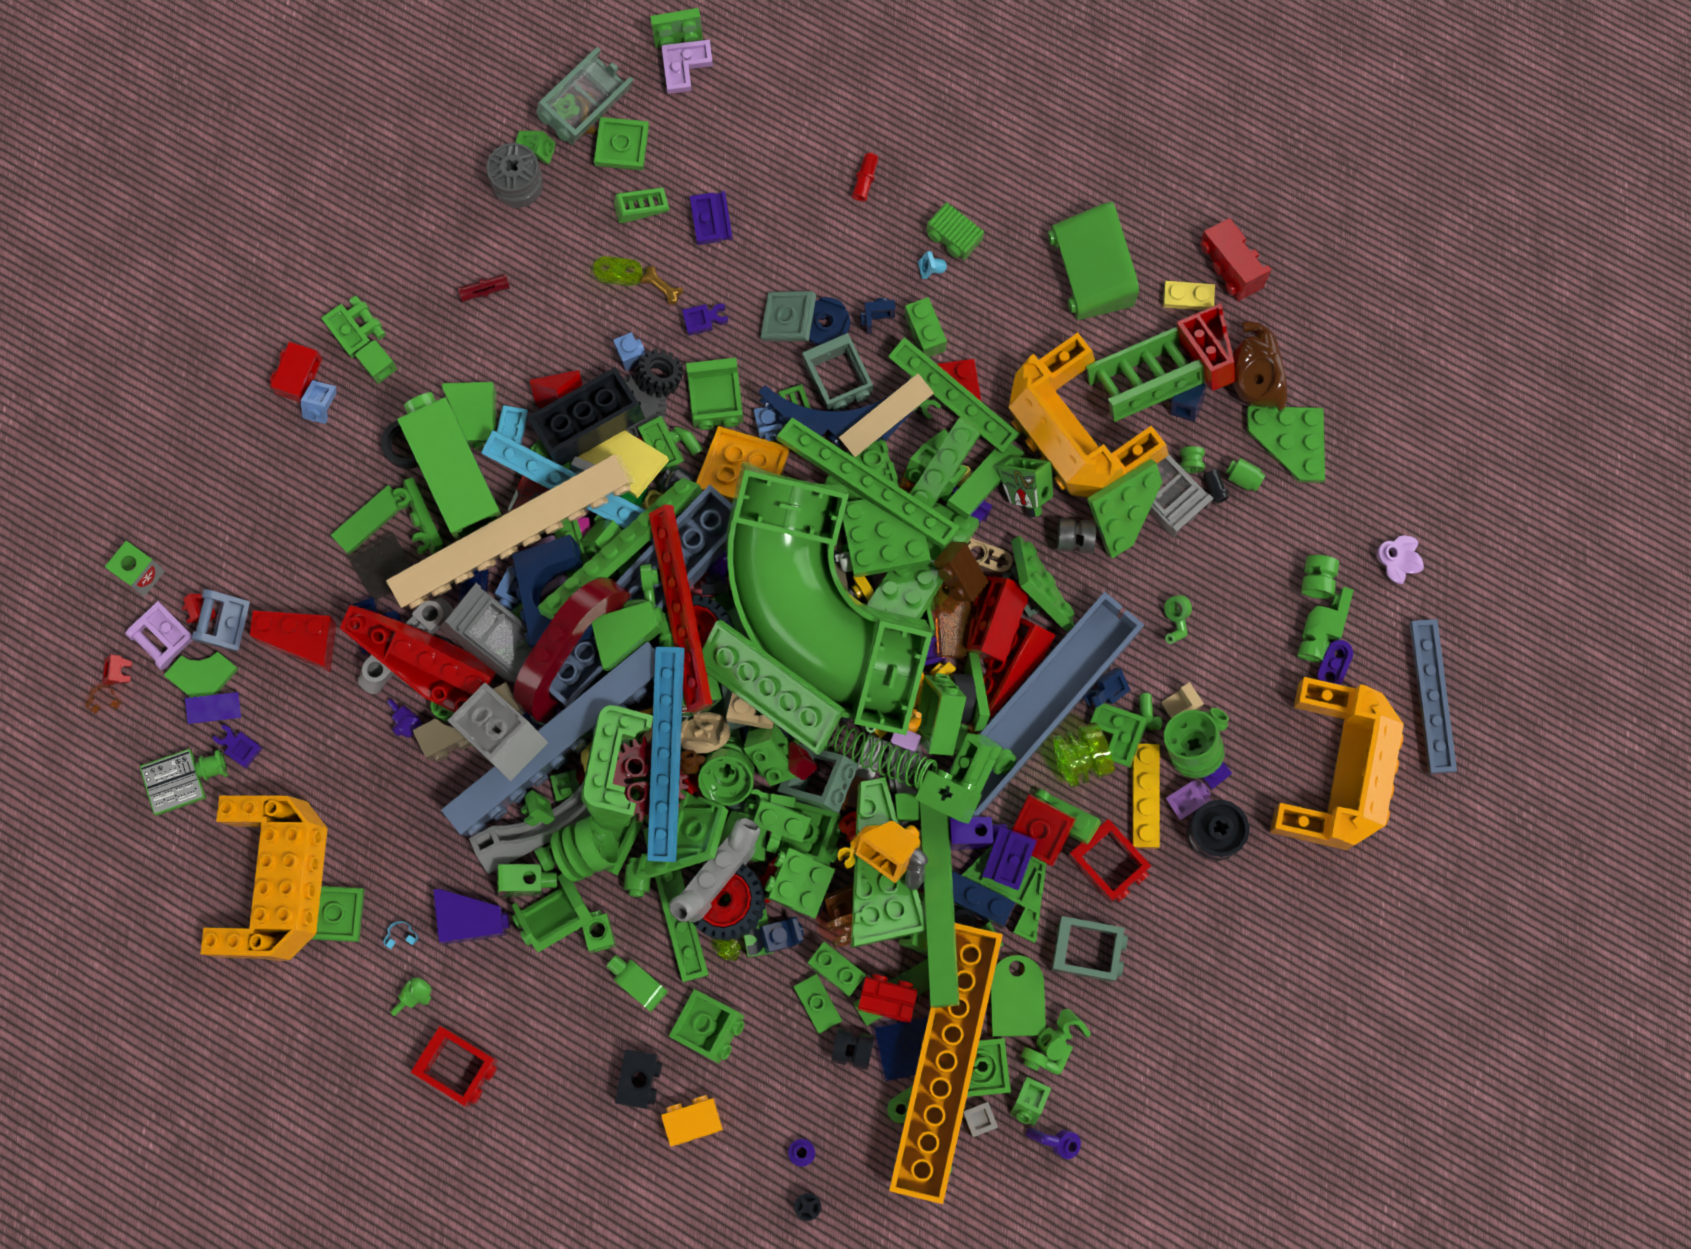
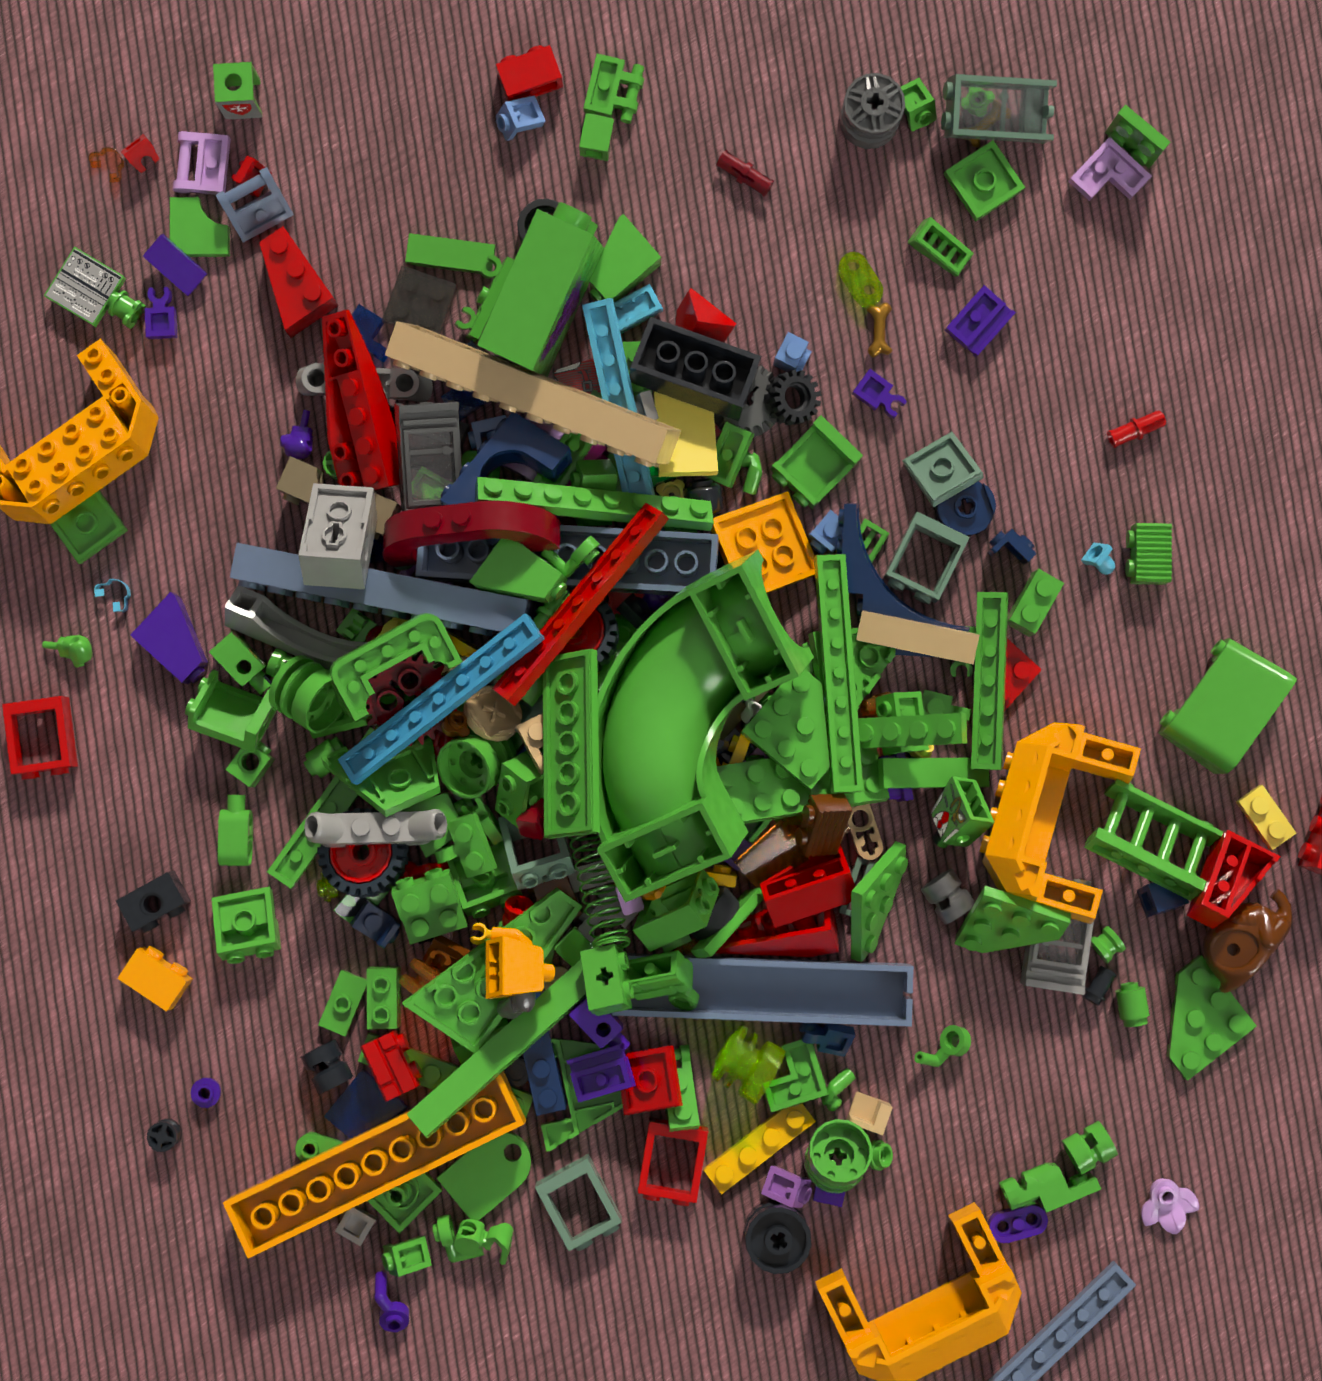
camera: 45 degrees right, 10 degrees up
bright green tile [521,790,555,827] -> none

